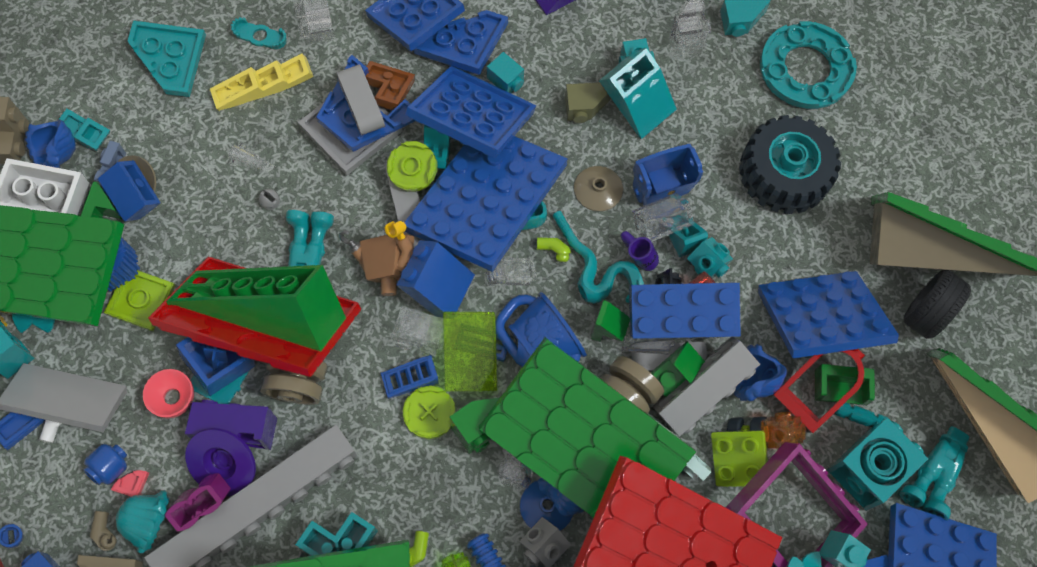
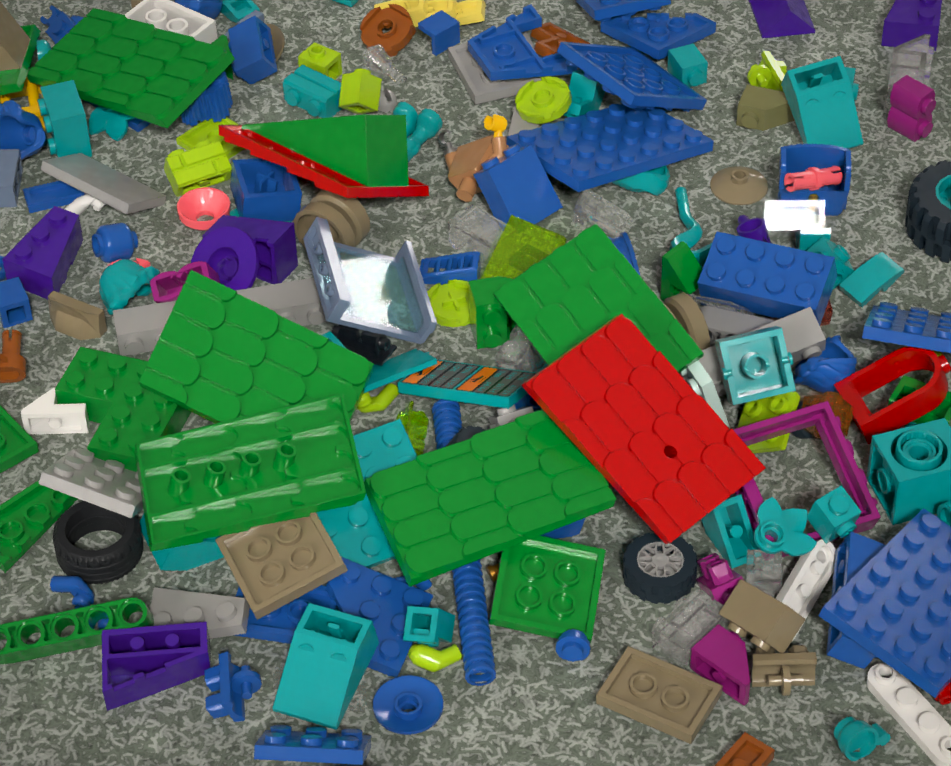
camera: 30 degrees right, 25 degrees down
dark tan arm [90,511,117,551] -> none
light grey beam [336,64,385,135] -> none
lime arm [537,237,571,262] -> none
green slope [651,341,705,397] -> none
none -> dark purple wedge [2,206,83,299]
none -> lime brick [164,140,232,197]
none -> teal brick [283,64,343,118]
none -> lime brick [298,42,342,80]
none -> panel [303,217,437,344]
none -> black hinge [332,324,397,366]
none -> lime brick [339,69,382,114]
none -> dark orange plate [360,4,416,57]
none -> teal piece [364,349,438,393]
none -> tile [398,359,537,409]
none -> blue panel [418,10,460,56]
none -> teal brick [714,326,796,405]
none -> lime hips [747,51,787,92]
none -> coral pin [784,166,843,192]
none -> teal slope [839,252,905,308]
none -> magenta brick [887,75,936,142]

